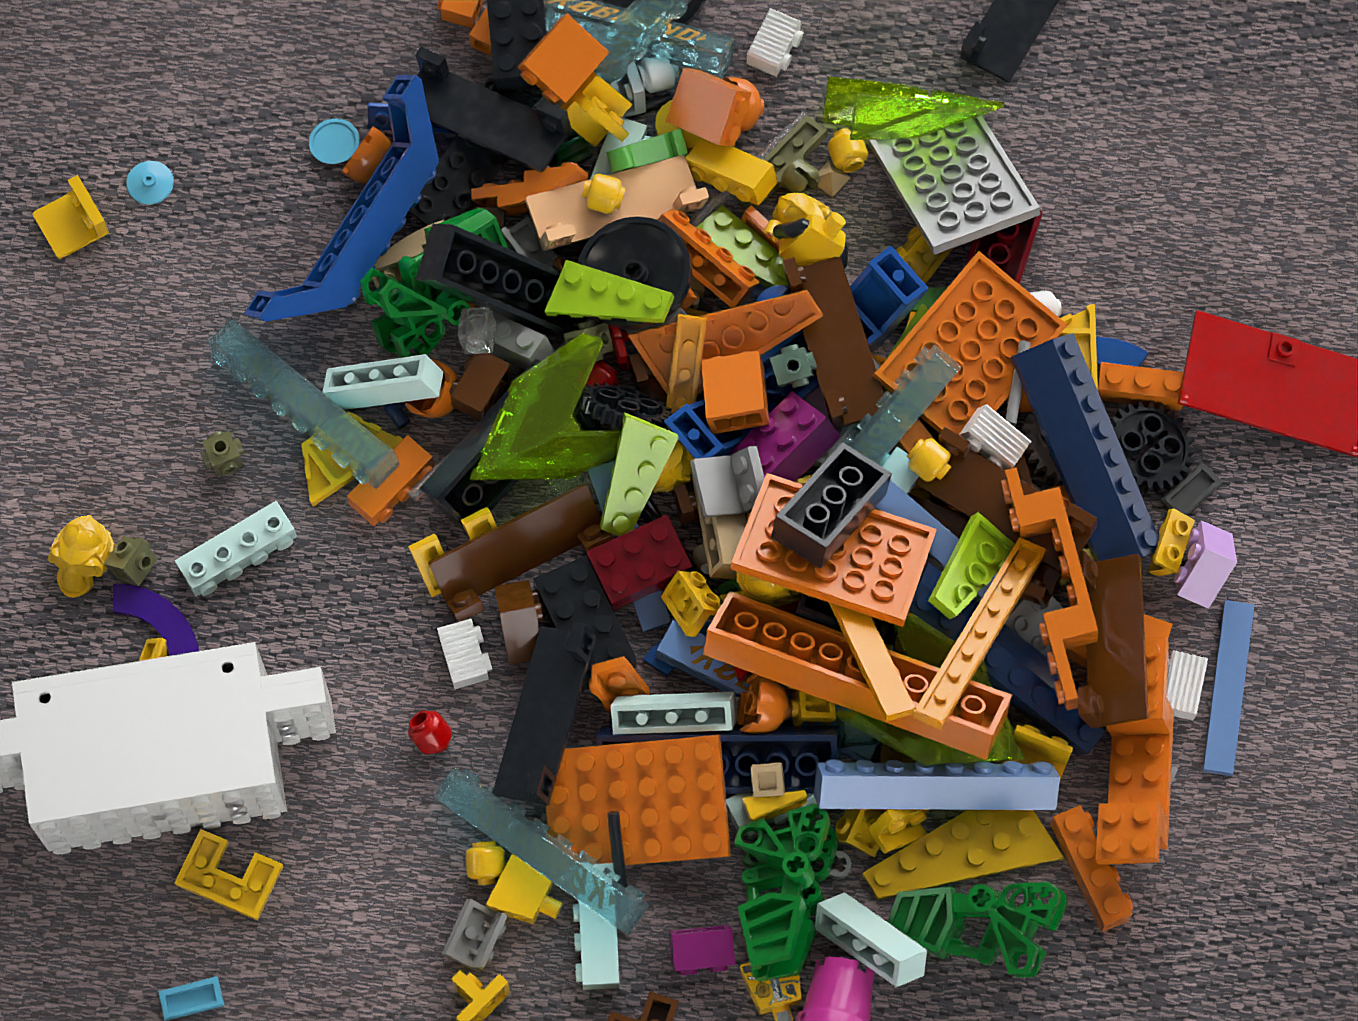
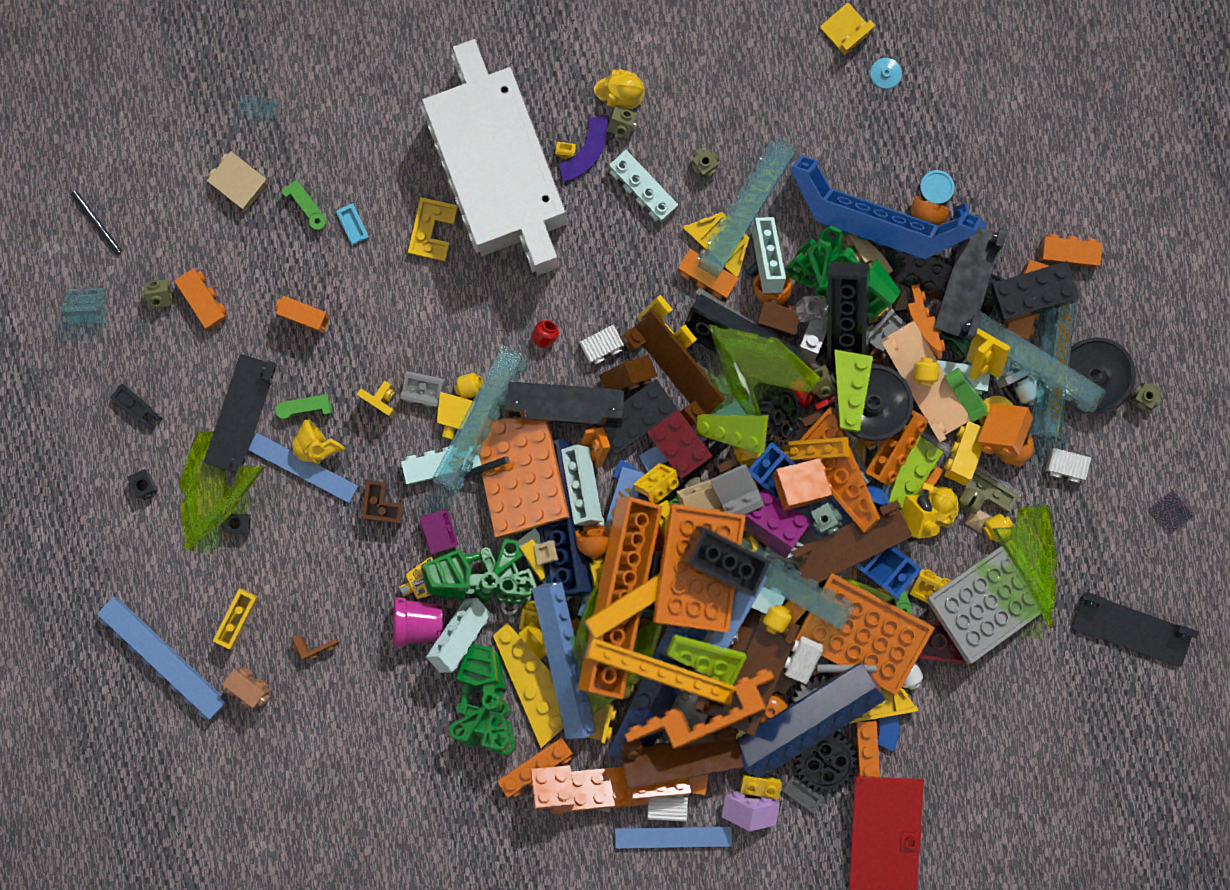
camera: 80 degrees right, 15 degrees up
orange brick [517,13,610,106] -> none

